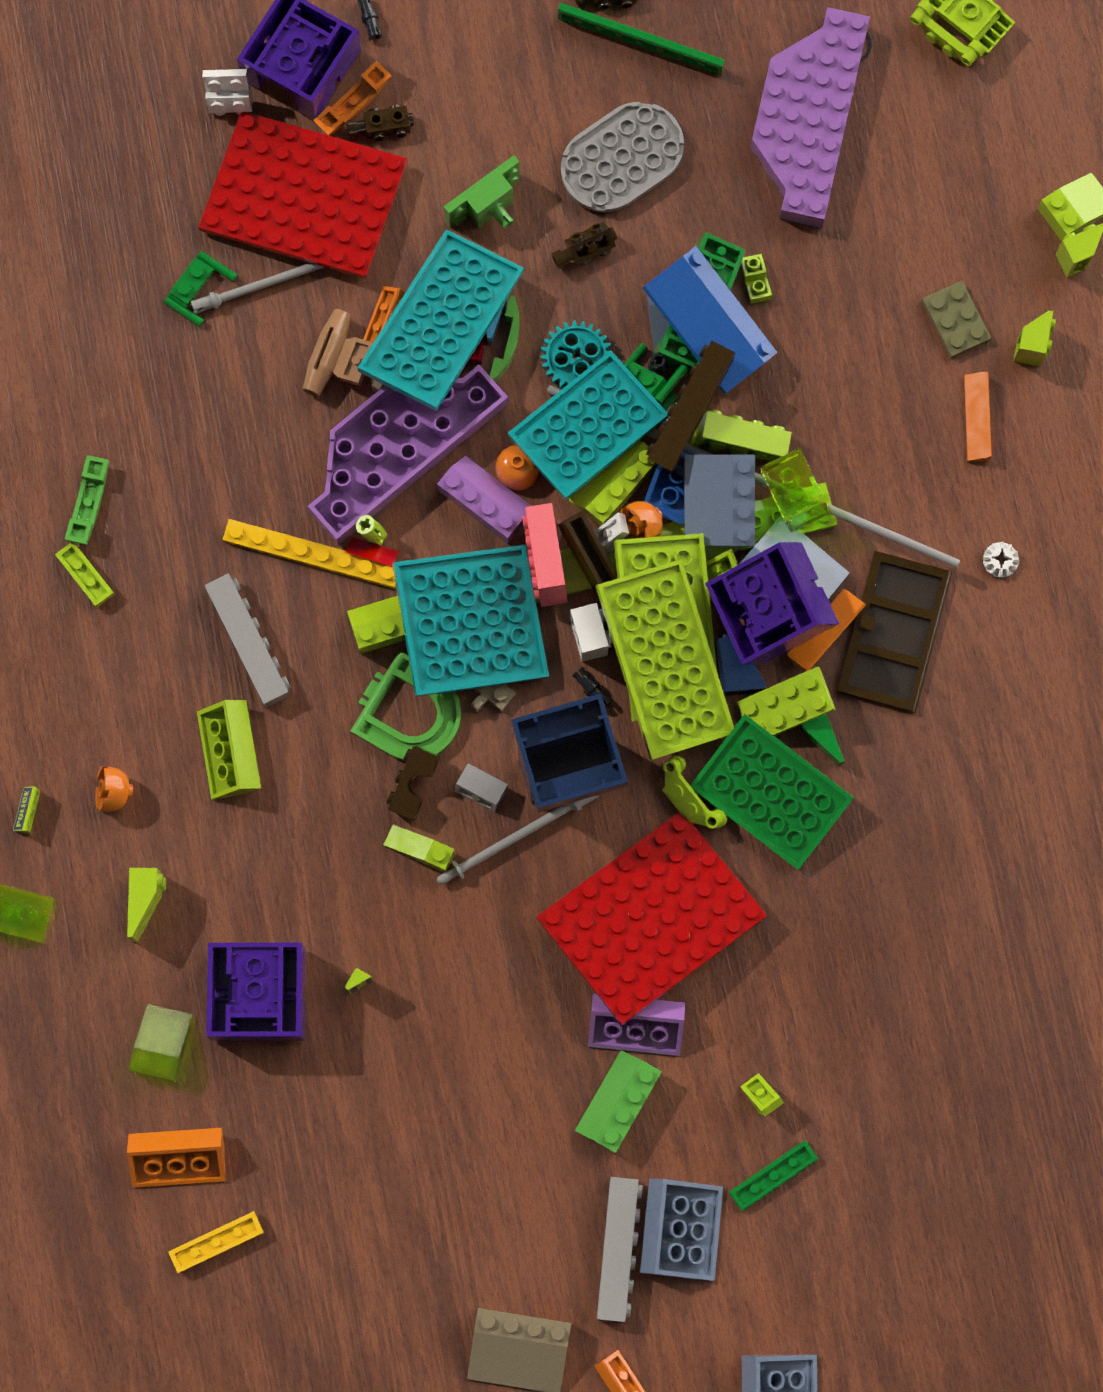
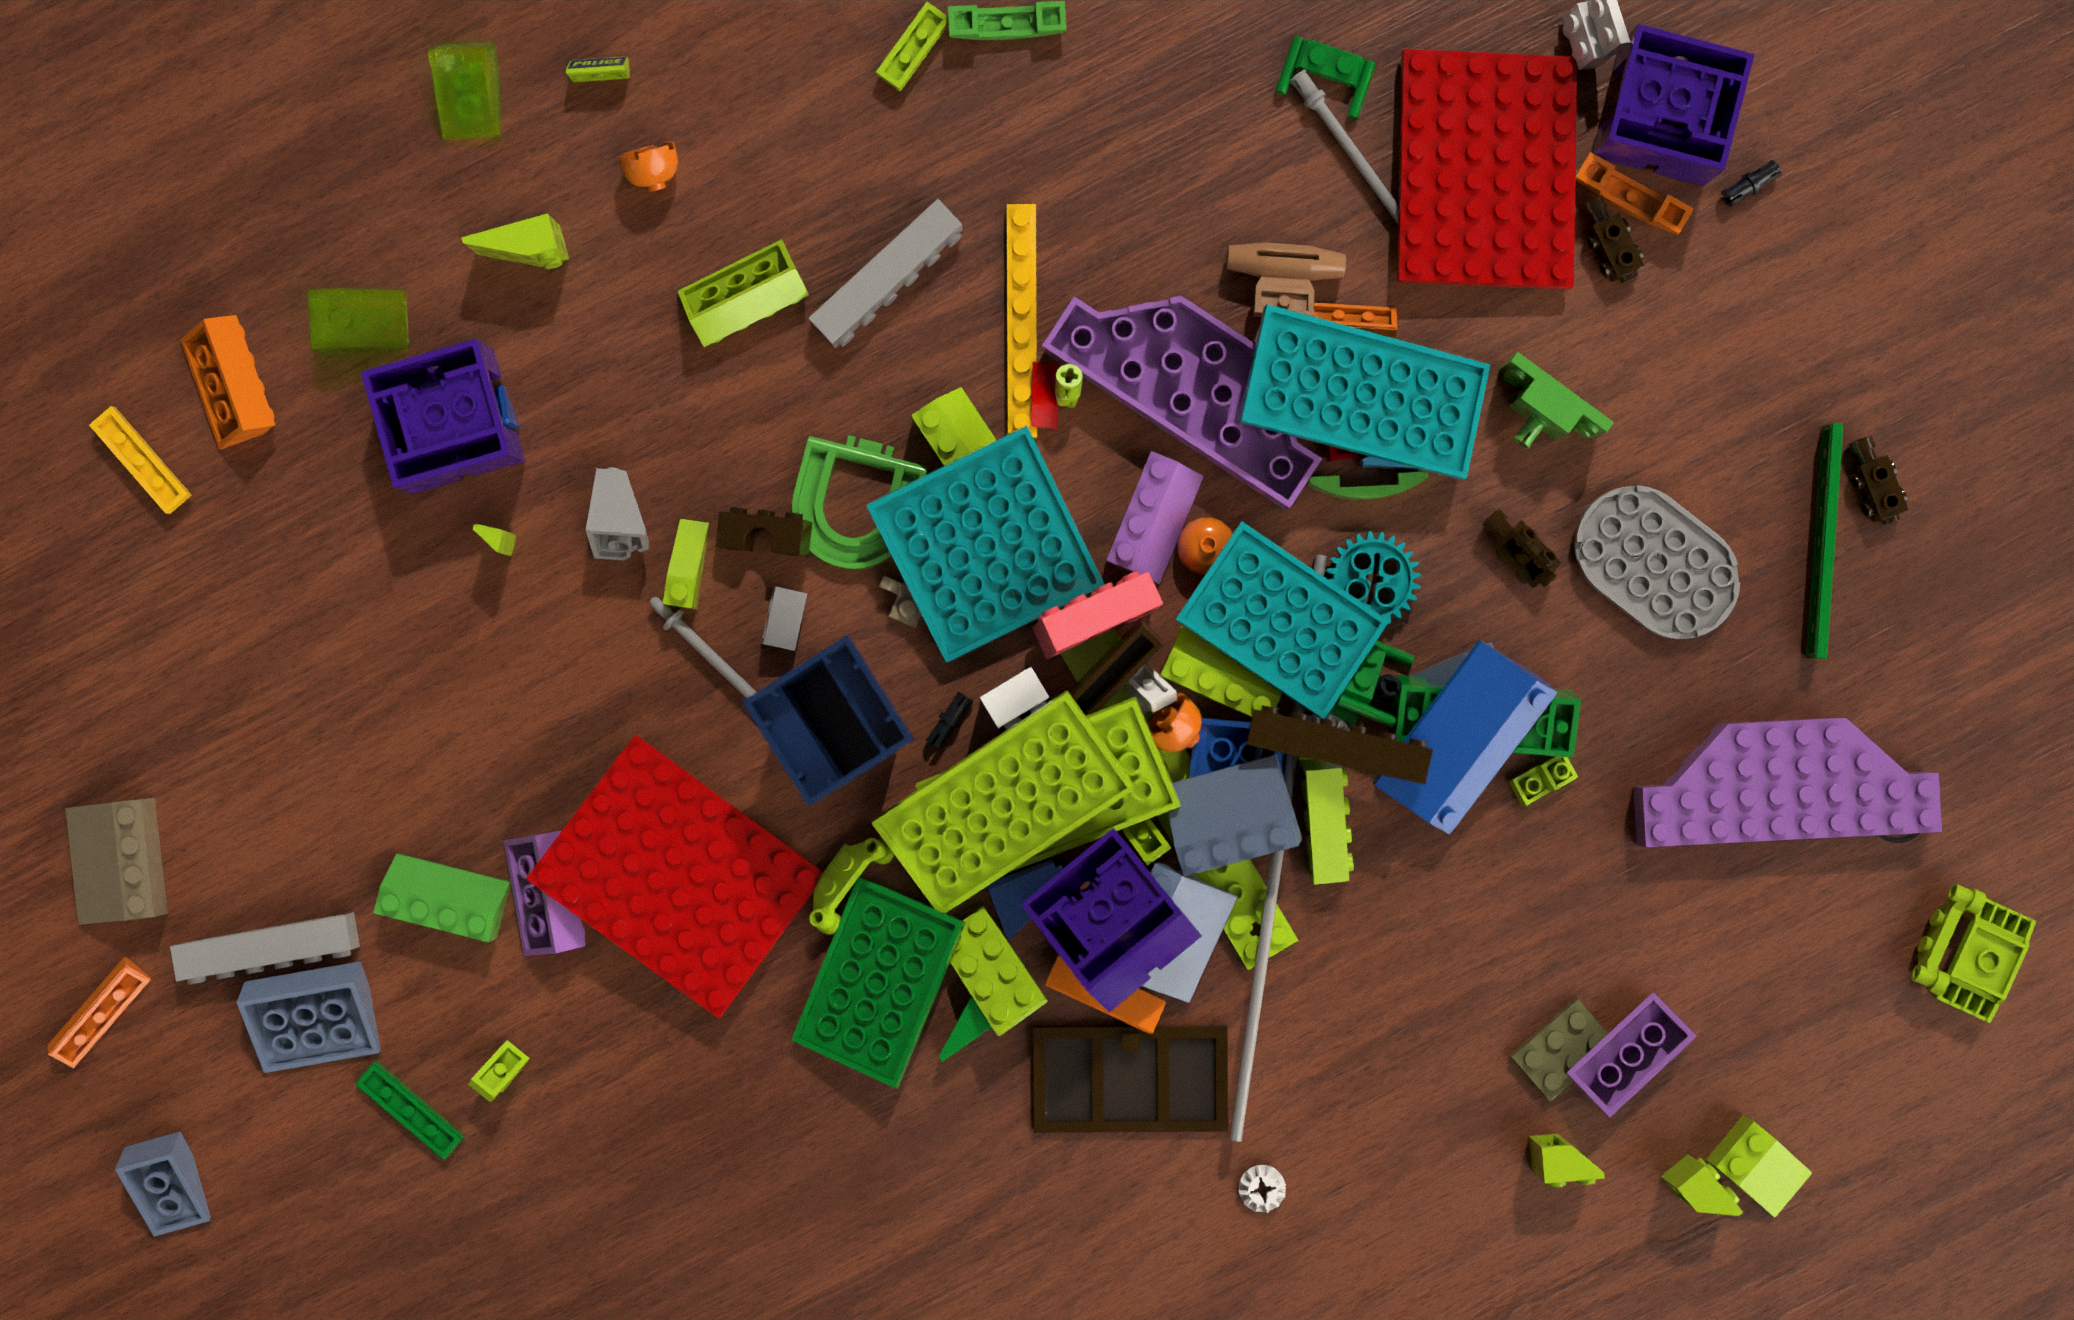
camera: 75 degrees right, 10 degrees up
clear neon green slope [760,448,832,533] -> none
orange slope [964,372,992,462] -> none
none -> light grey slope [586,467,649,560]
none -> medium lavender slope [1567,992,1697,1119]

